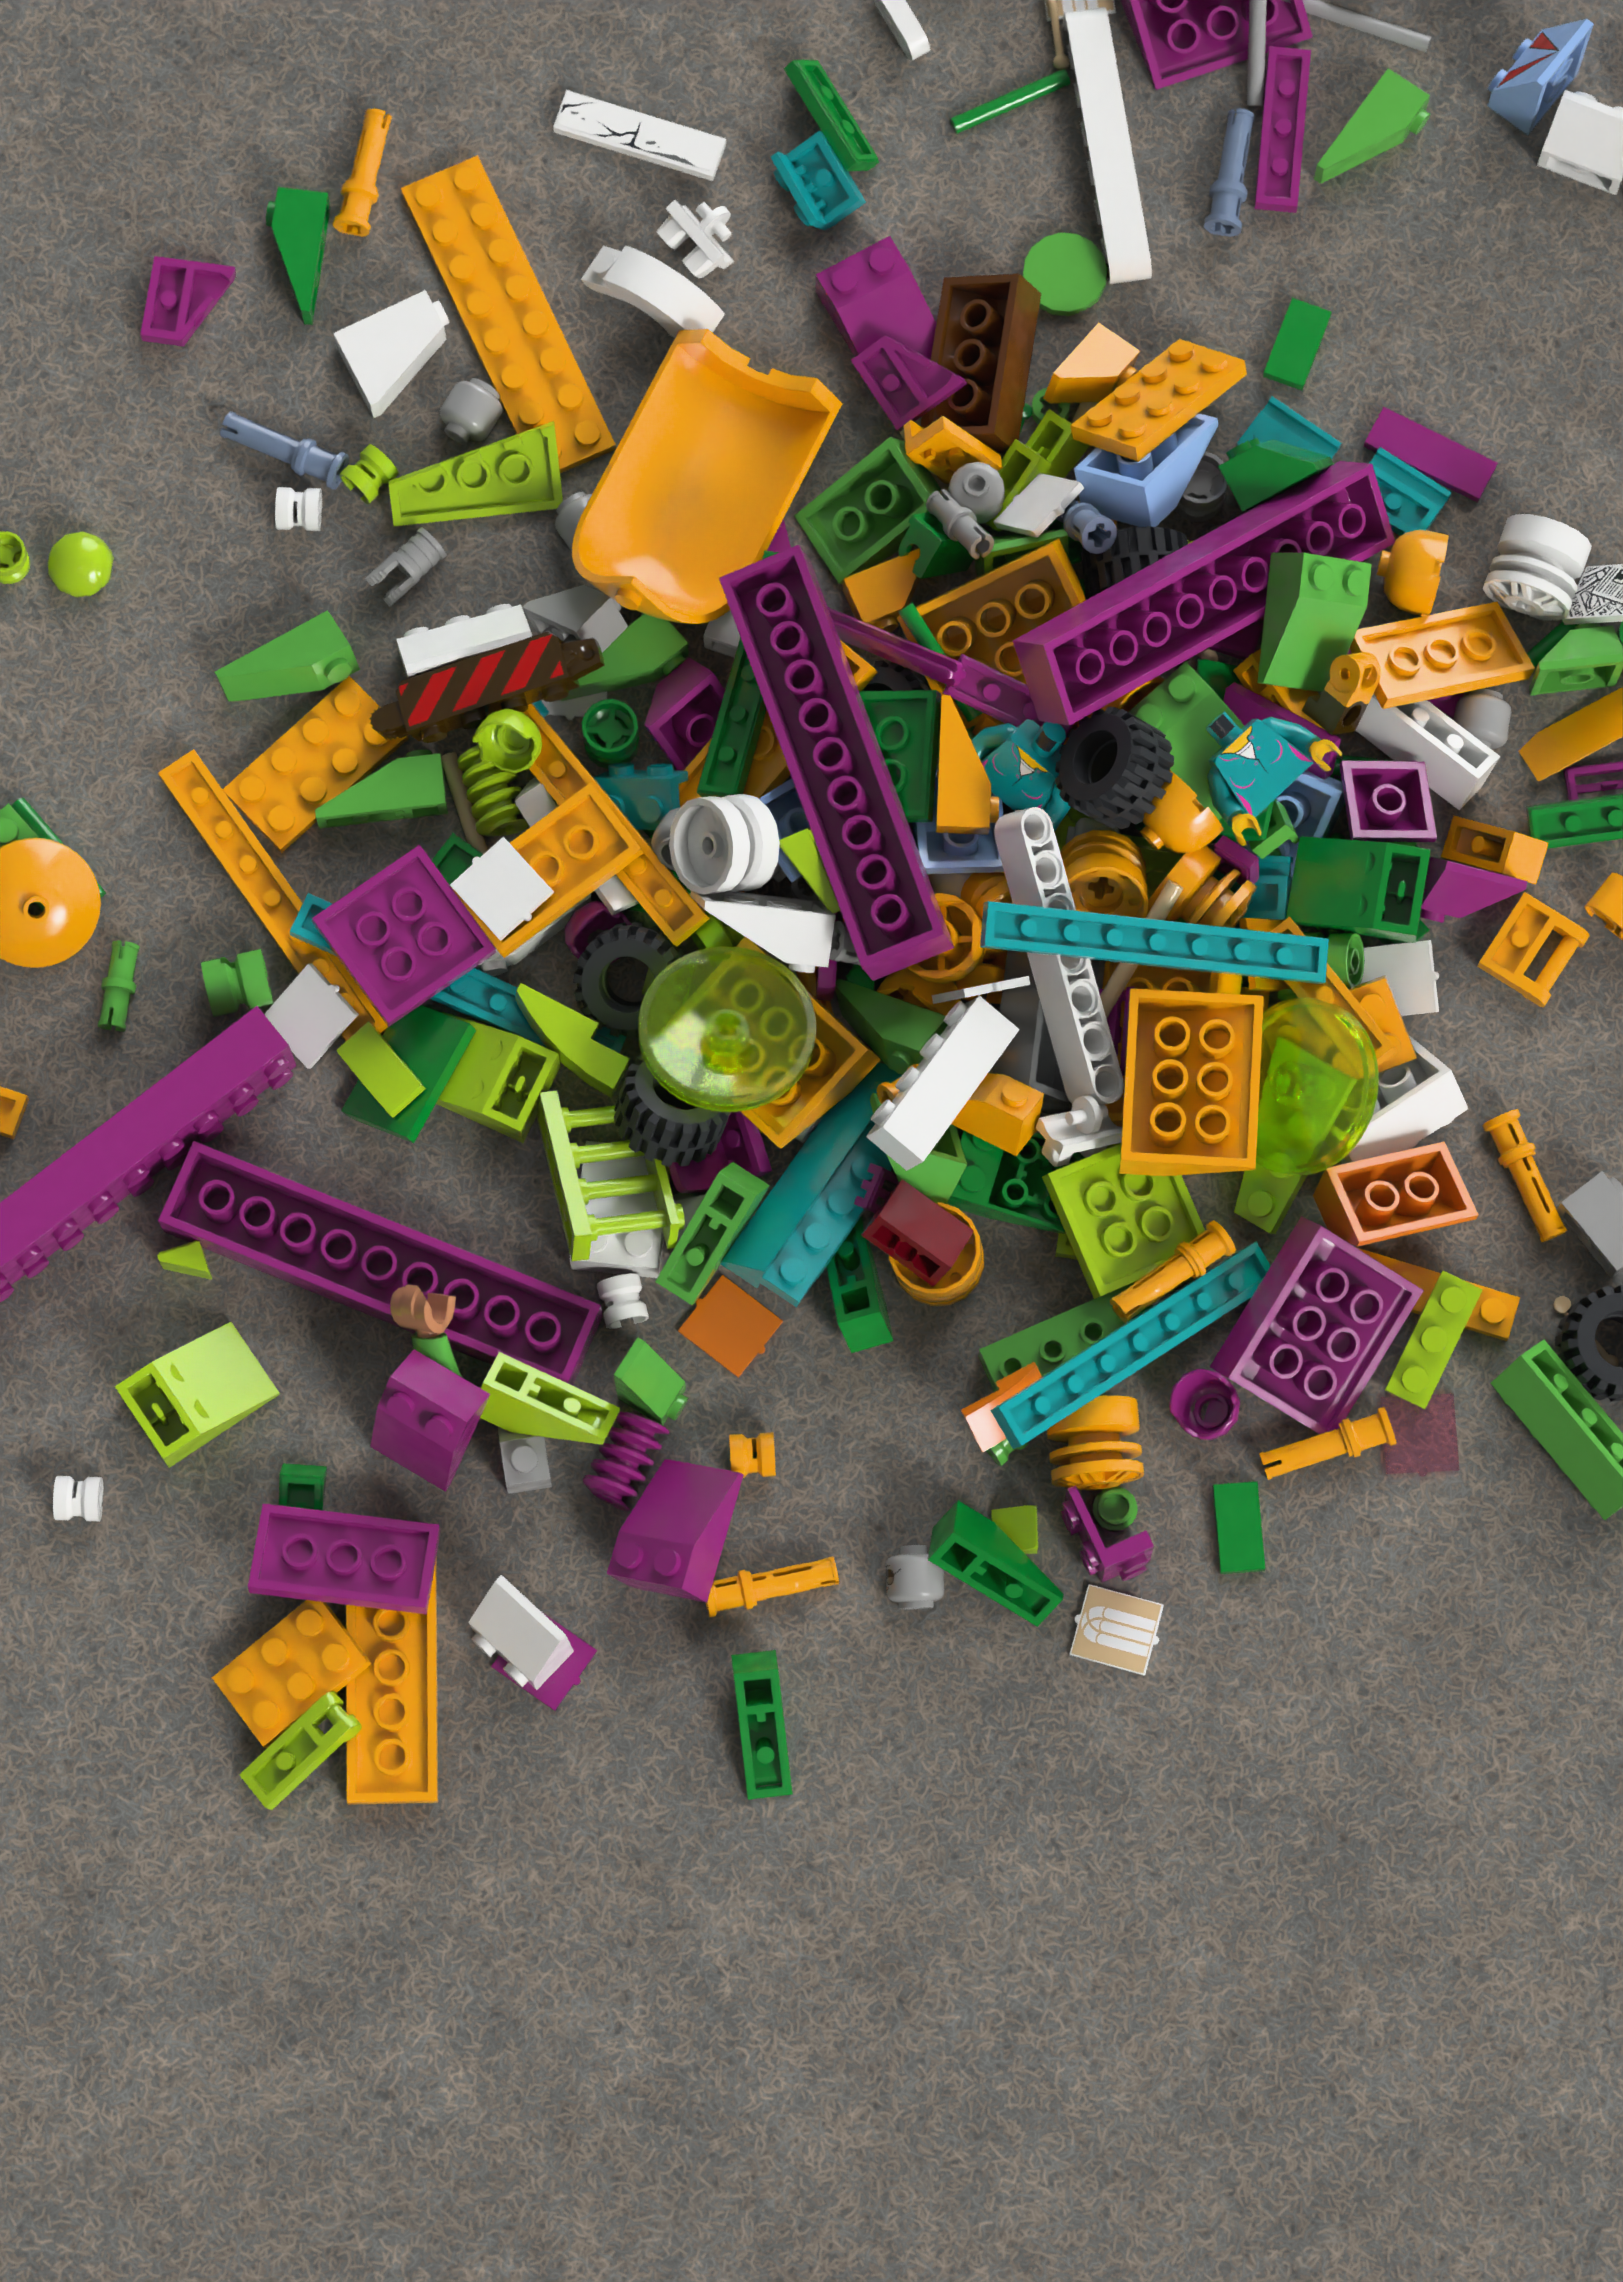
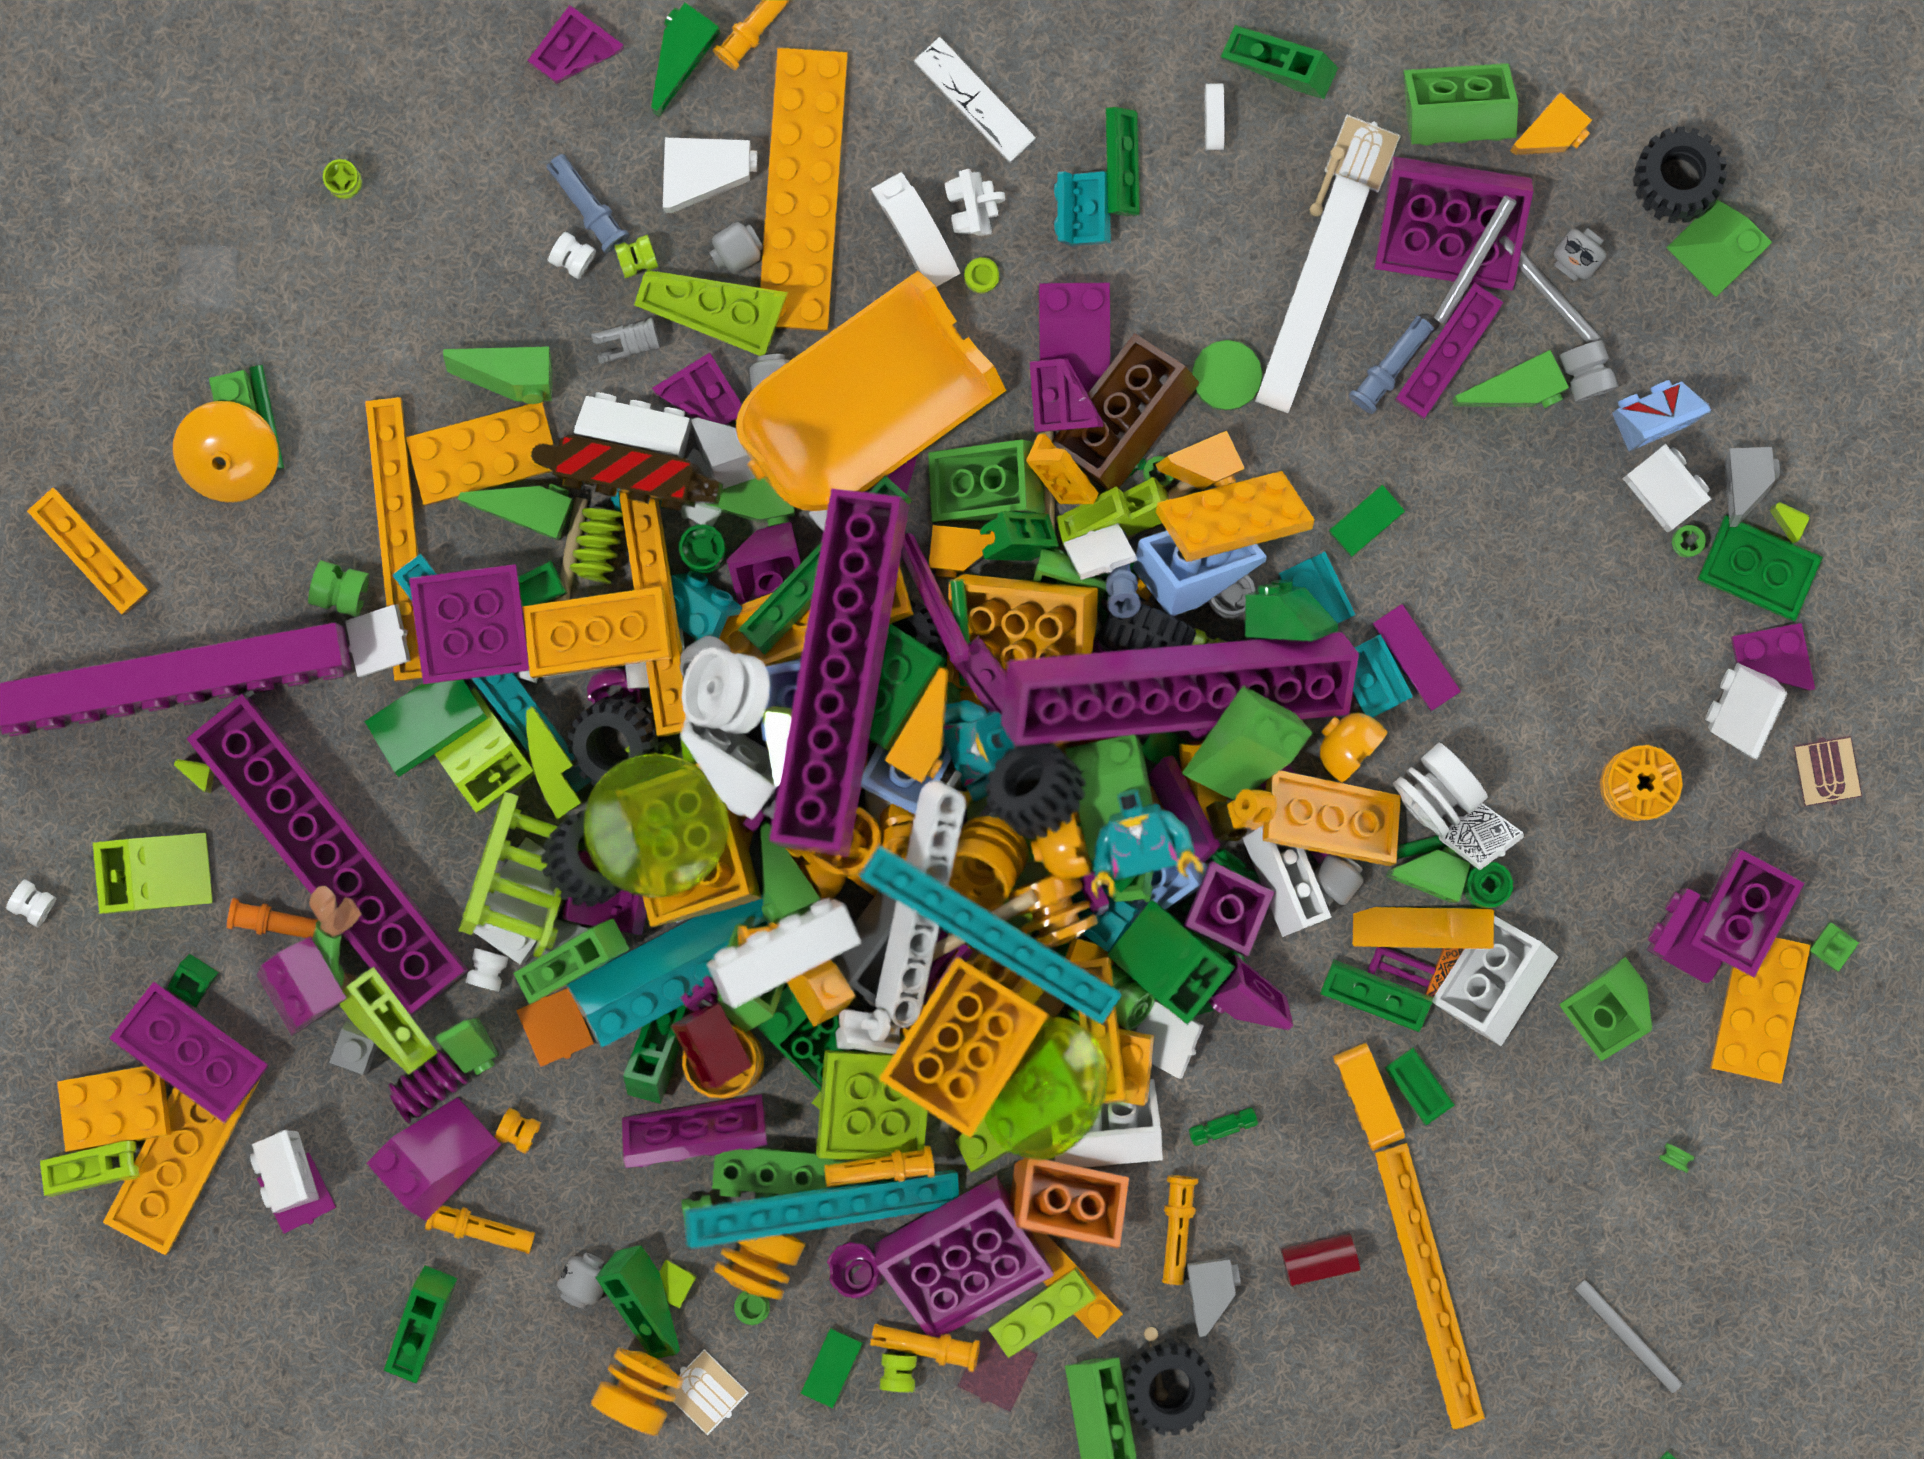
camera: 30 degrees right, 10 degrees up
lime hair [48,531,114,598] -> none
bright green pin [98,941,140,1032] -> none
lime slope [336,1021,426,1118] -> none
white piece [450,837,554,941] -> none
lime hair [472,709,542,773] -> none
white slope [515,778,557,827] -> none
light grey pin [926,489,994,559] -> none
white piece [932,976,1030,1004] -> none
light grey head [949,462,1005,524] -> none
green bar [950,69,1070,134] -> none
orange slope [961,1362,1042,1452] -> none
magenta bracket [1060,1485,1154,1583] -> none
light orange slope [1441,815,1549,885] -> none
light orange plate [1477,892,1590,1008] -> none
none -> orange pin [227,897,318,938]
none -> light orange wheel [591,1347,684,1436]
none -> magenta plate [622,1094,767,1168]
none -> magenta wing [652,352,742,426]
none -> lime wheel [880,1352,917,1392]
none -> lime tile [964,258,999,294]
none -> green axle [1189,1108,1258,1146]
none -> light grey wheel [1559,340,1619,402]

